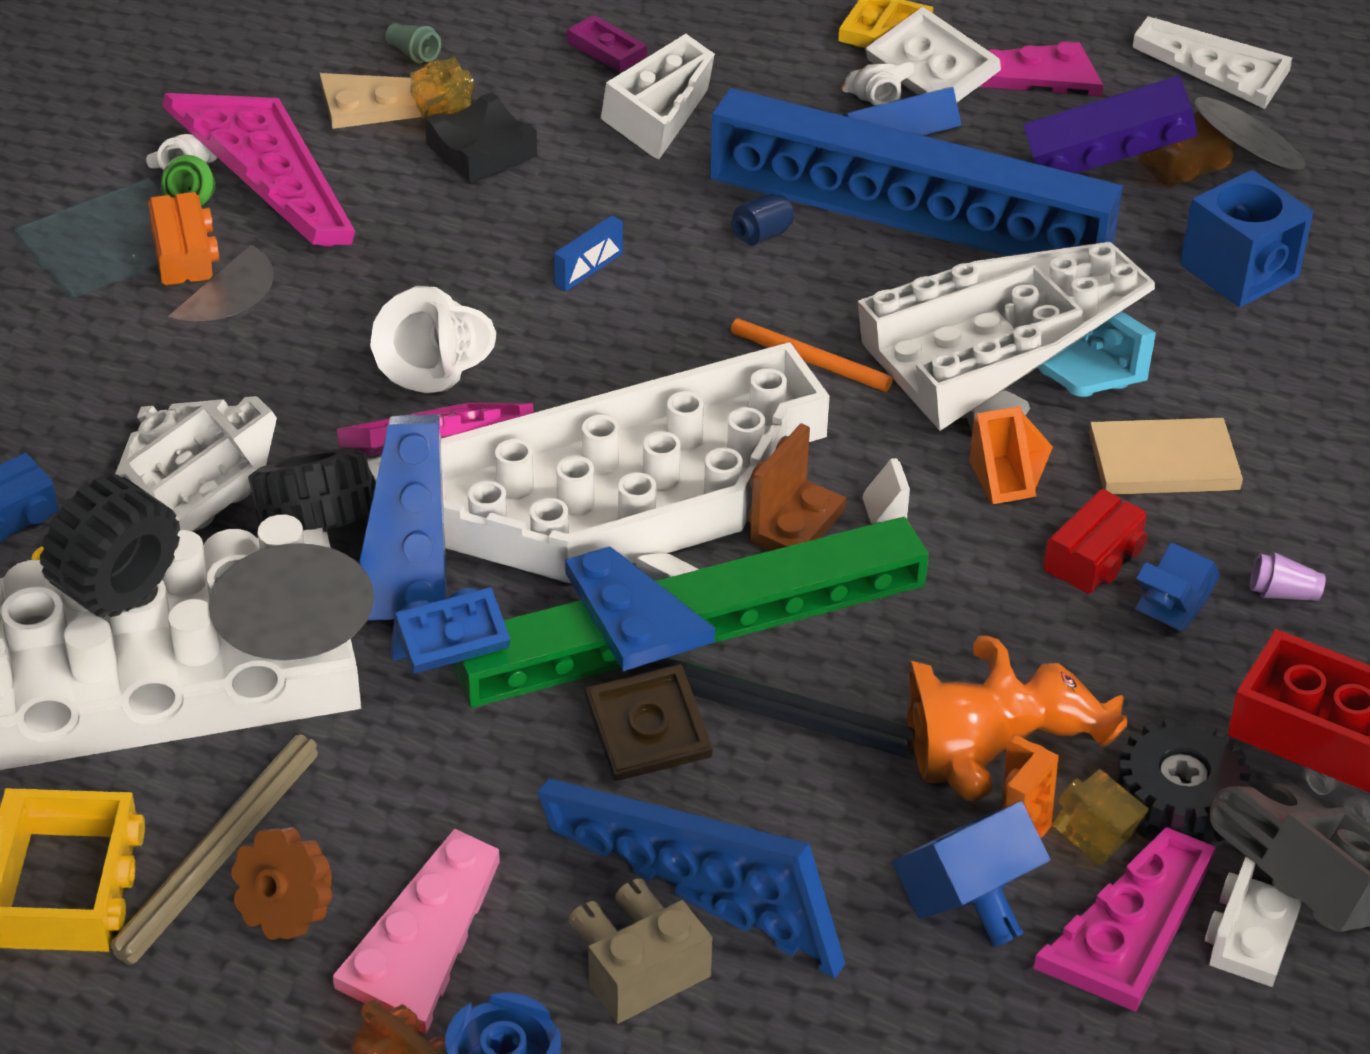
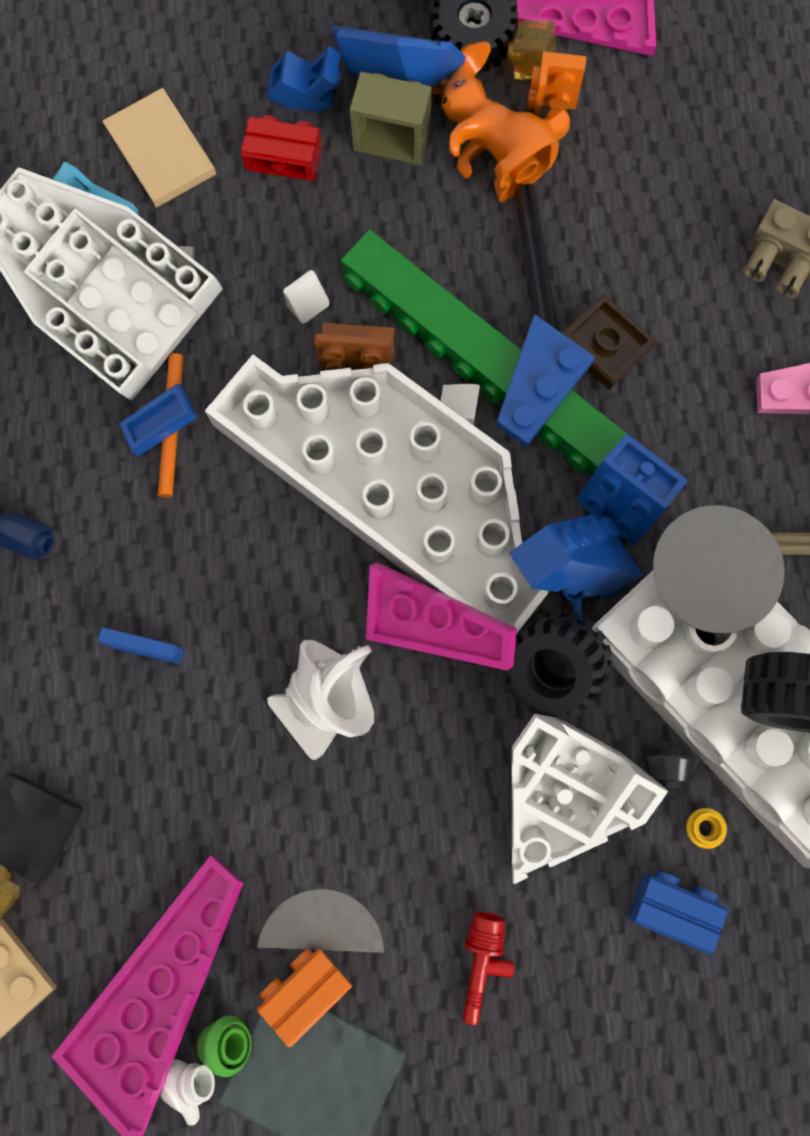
camera: 115 degrees left, 35 degrees up
blue wing [537,778,846,979] -> none
brick [891,801,1051,947] -> none
orange slope [969,406,1053,505] -> none
lavender cone [1250,552,1326,601] -> none
none -> blue tile [119,383,198,456]
none -> blue wedge [329,25,466,88]
none -> olive piece [350,72,432,165]
none -> red piece [462,911,514,1025]

